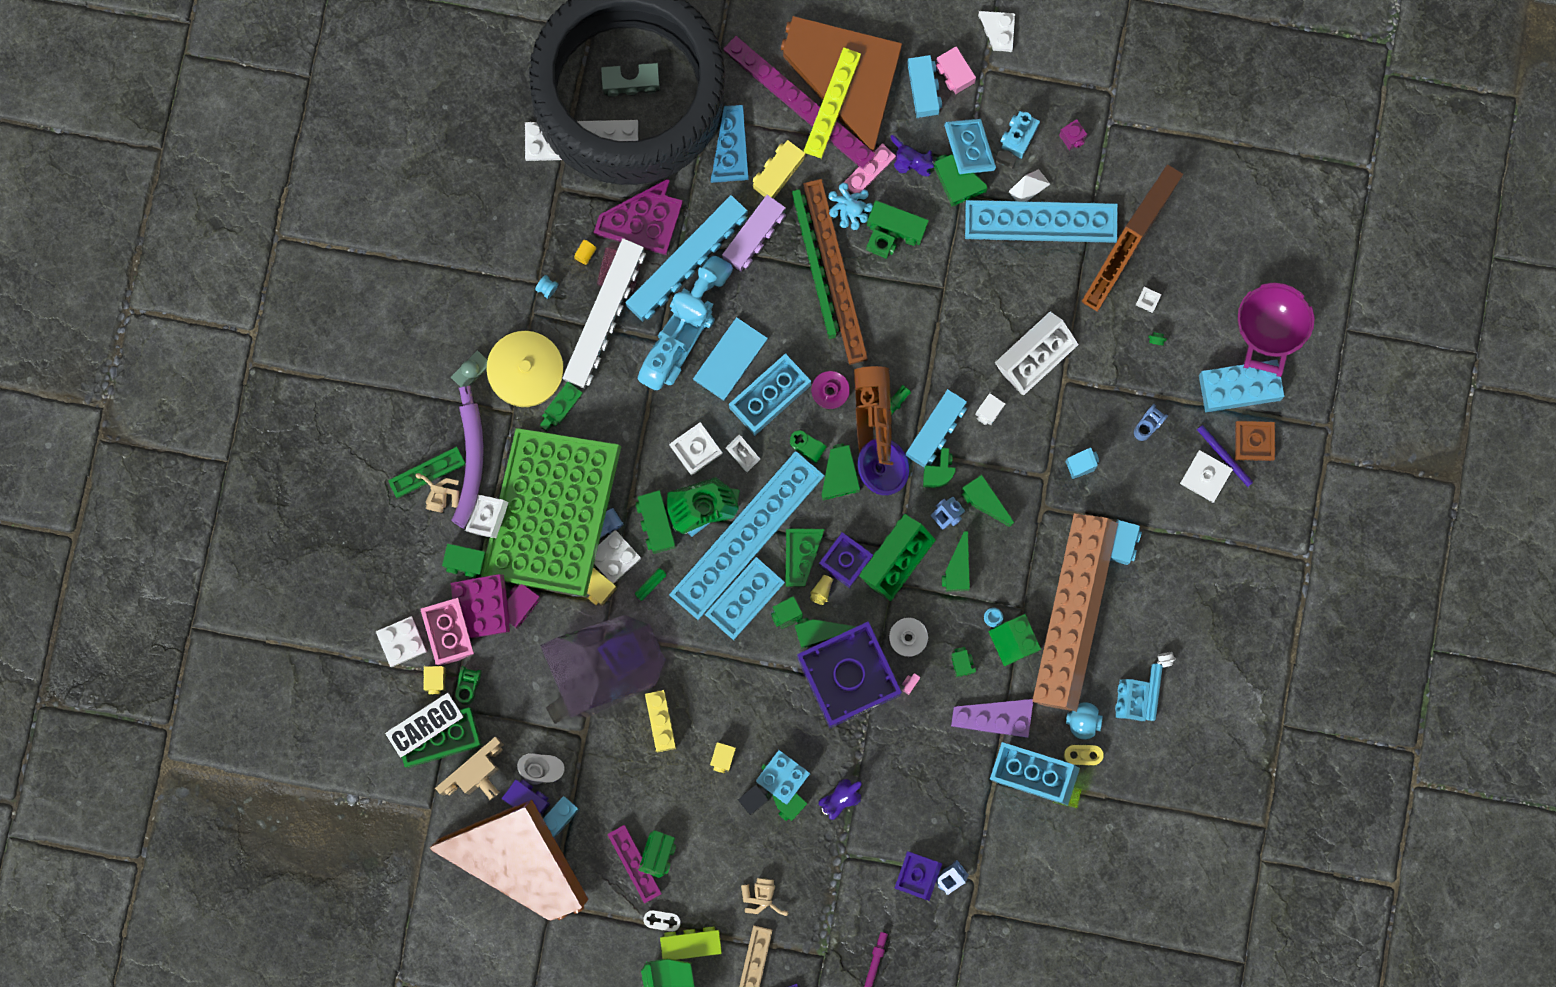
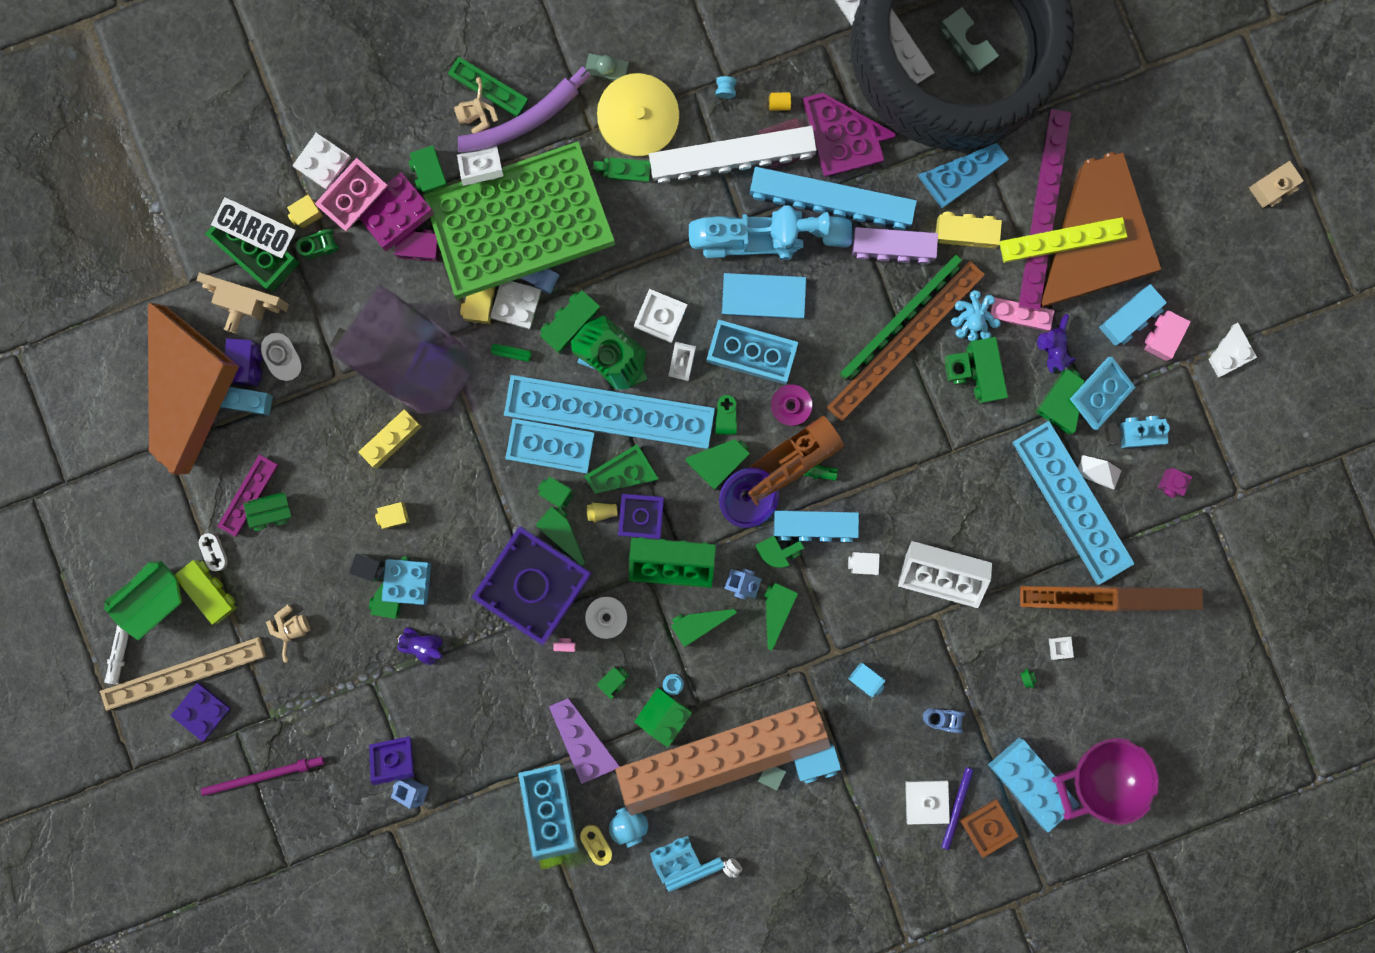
camera: 55 degrees right, 5 degrees up
none -> sand green tile [758,766,786,790]

